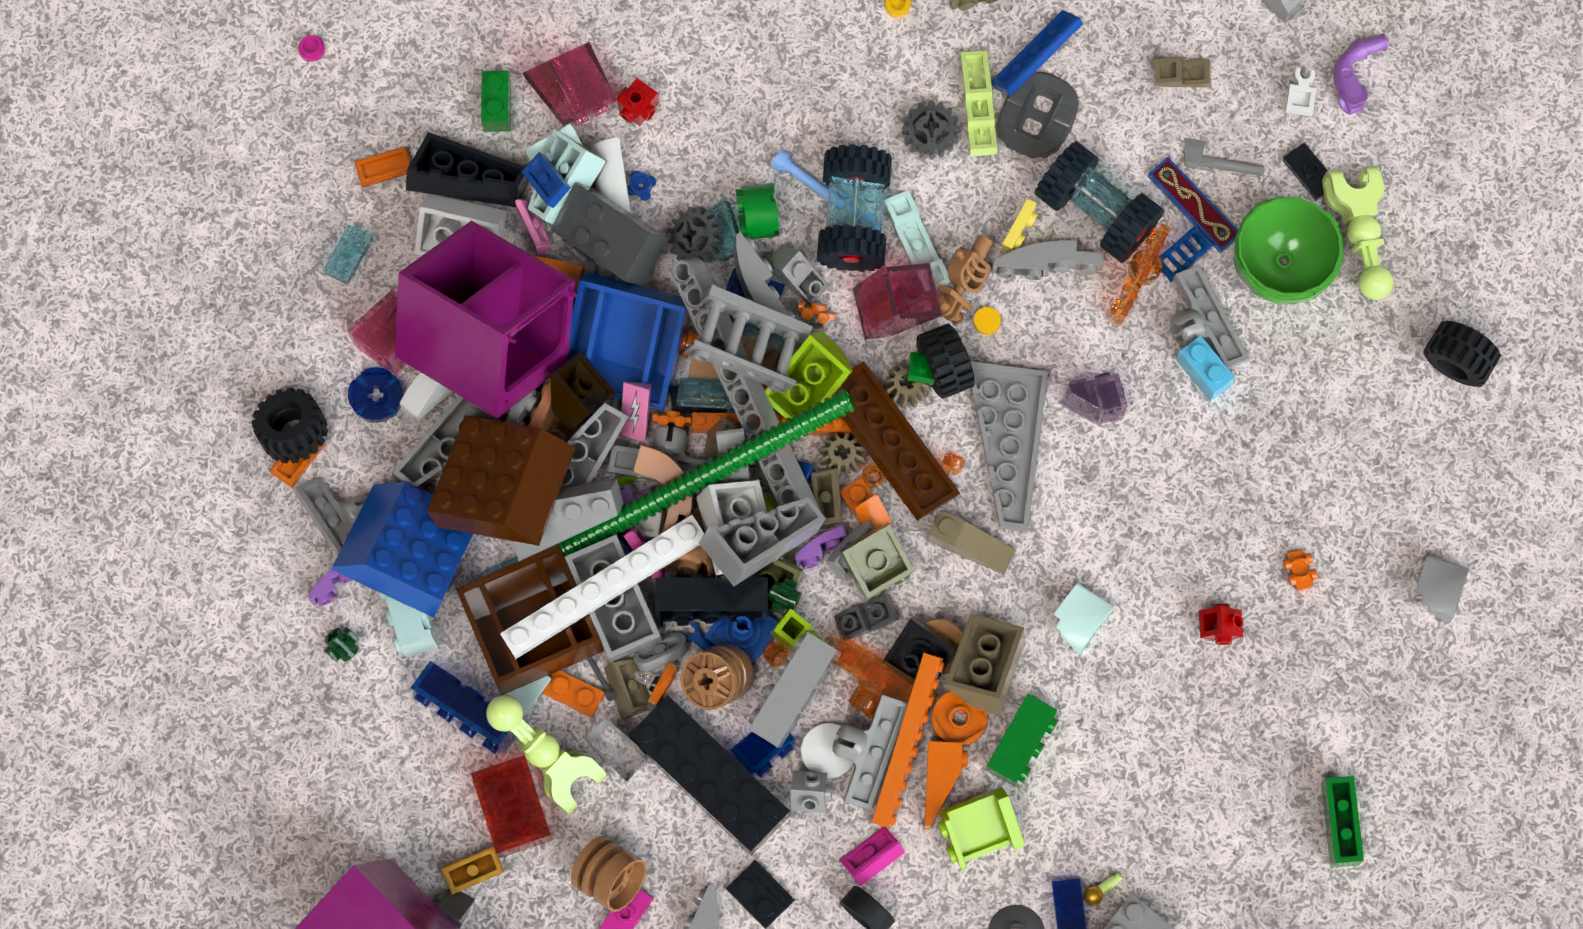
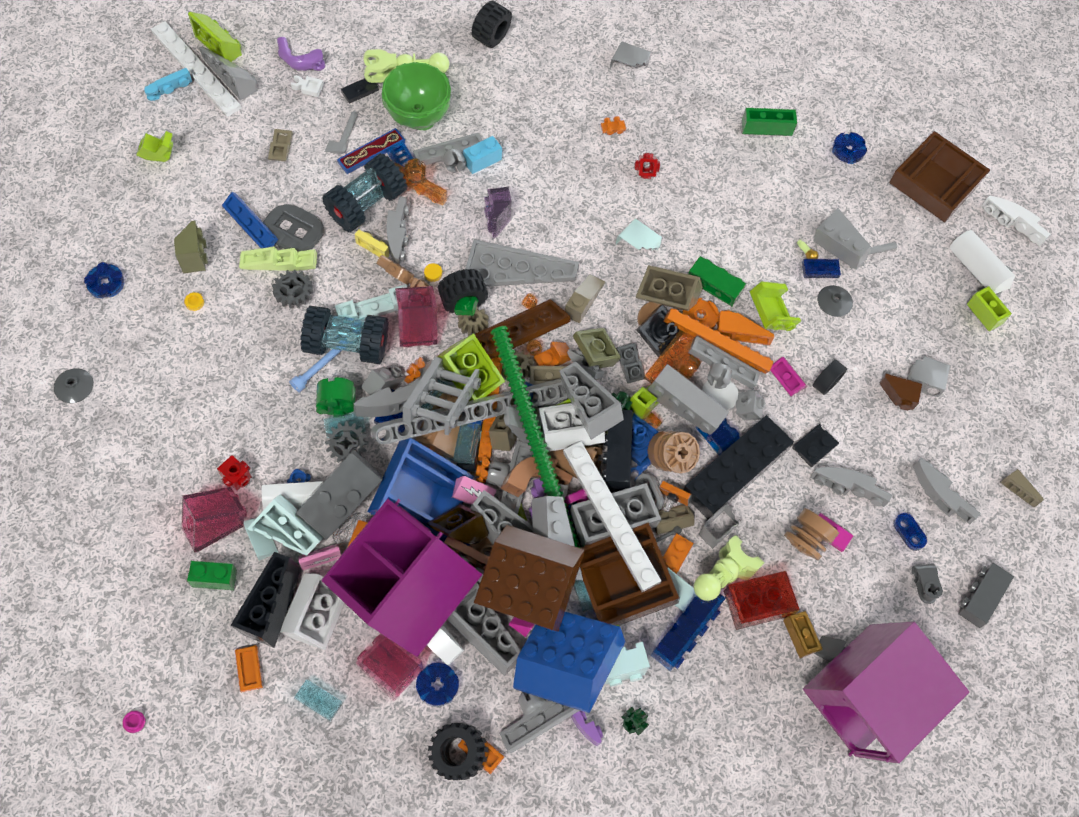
camera: 95 degrees left, 10 degrees down
blue plate [522,152,571,208] -> none

